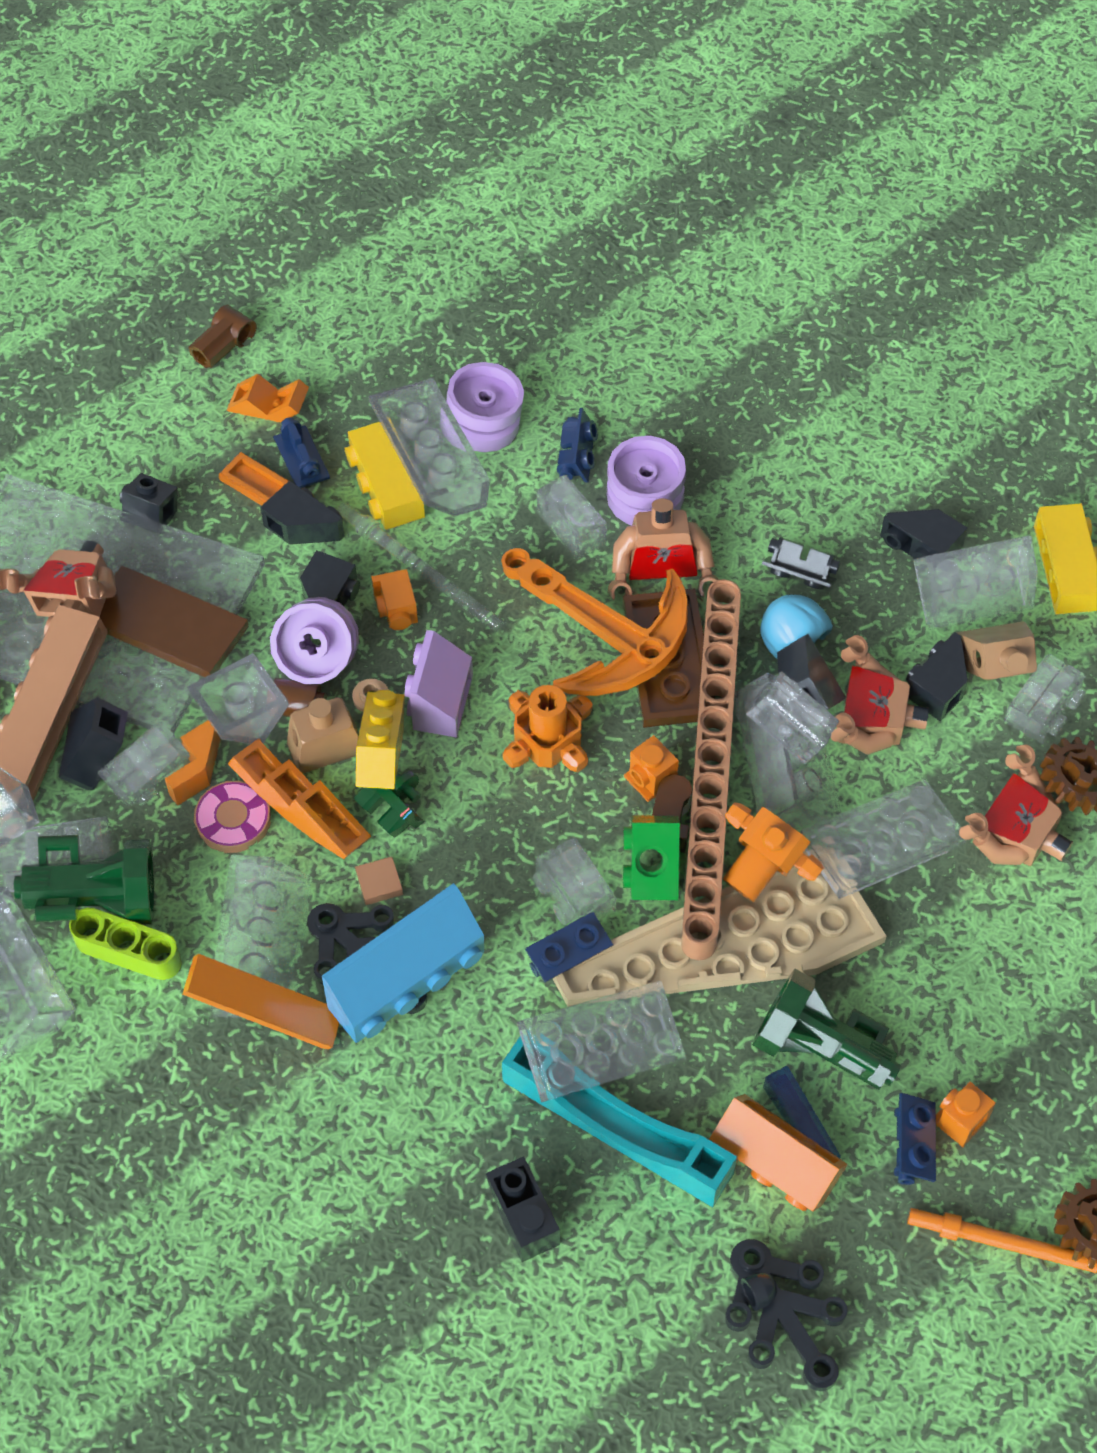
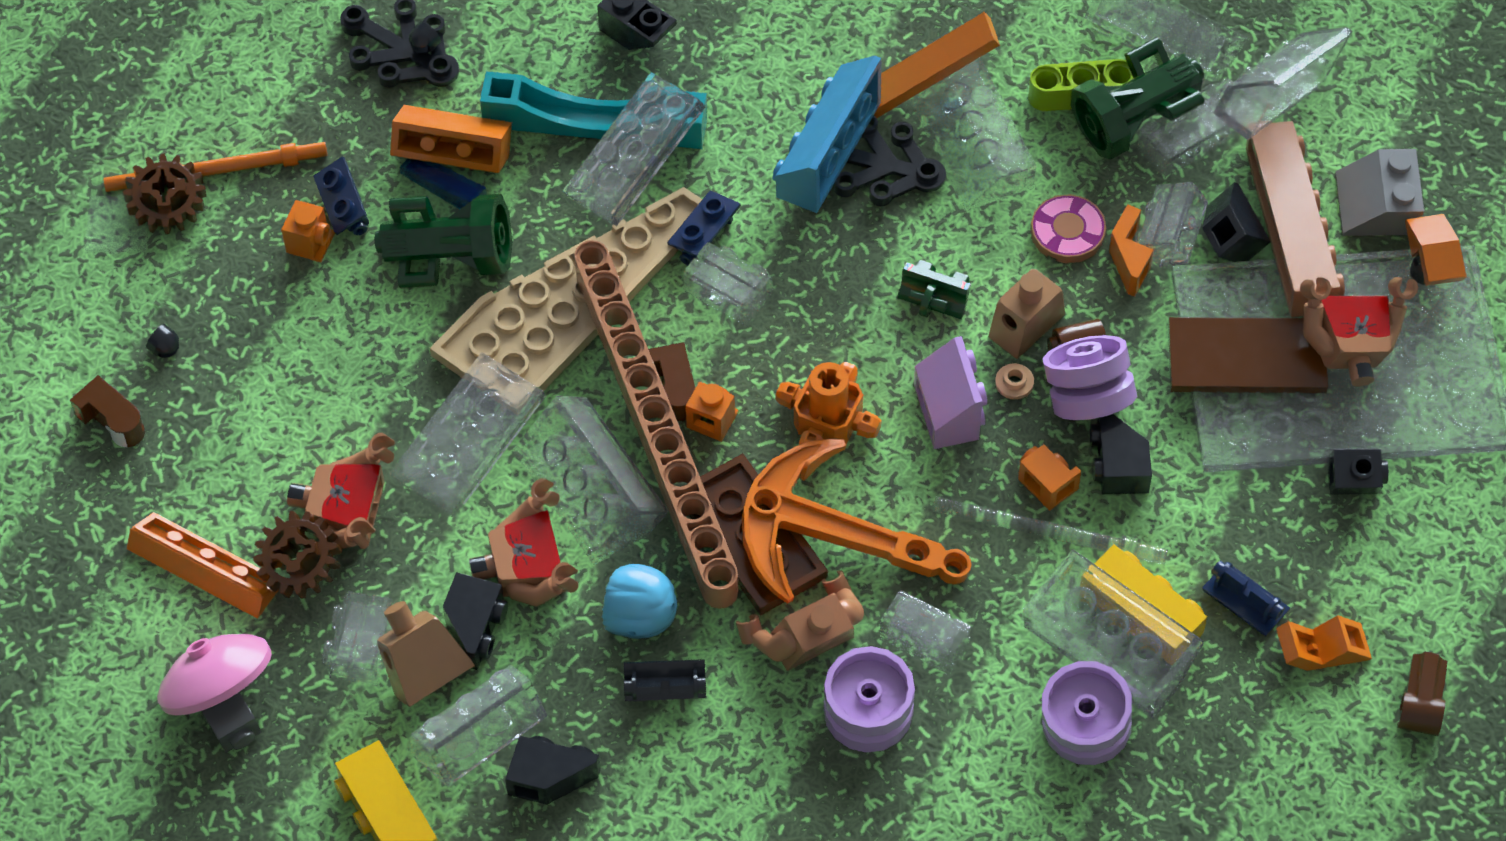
camera: 155 degrees right, 0 degrees up
clear slope [187,653,289,744] -> none
orange tile [219,452,289,506] -> none
orange slope [228,738,371,859] -> none
black slope [260,480,345,545] -> none
nougat tile [355,857,403,905] -> none
yellow brick [356,690,405,789] -> none
dark blue hinge [557,407,598,483] -> none
brick [623,815,680,900] -> none
orange piece [722,802,824,902] -> none
clear brick [746,671,839,763] -> none
black slope [777,634,847,726] -> none

